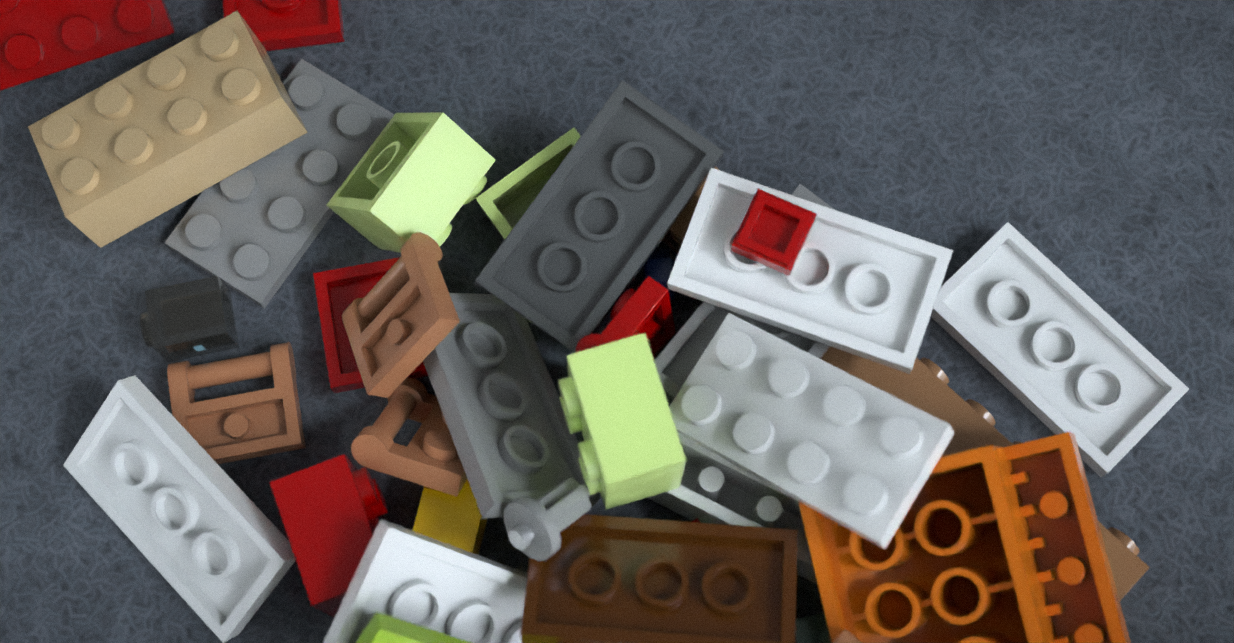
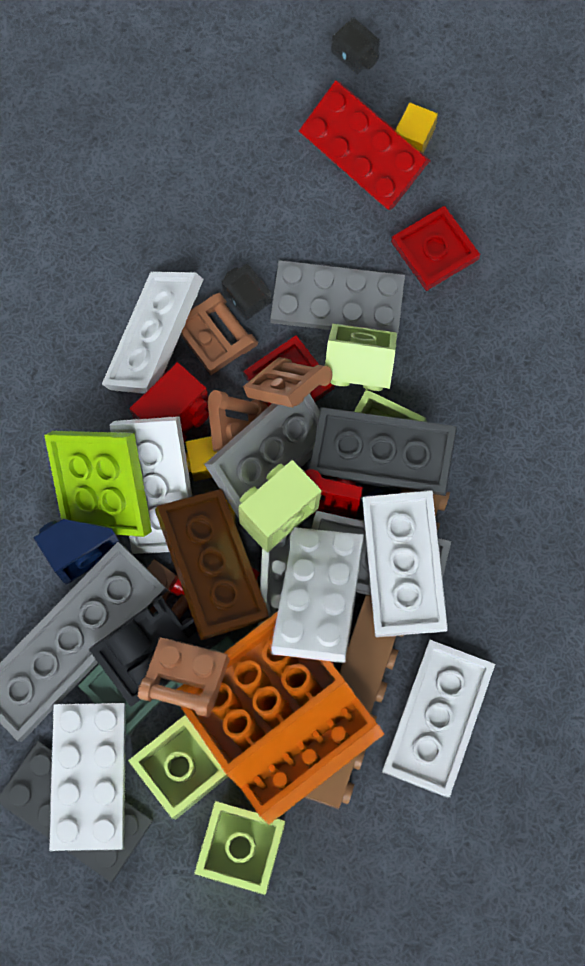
camera: 65 degrees right, 0 degrees up
tan brick [28,10,308,248] -> none
light grey piece [503,478,591,561] -> none
red tile [731,188,817,276] -> none

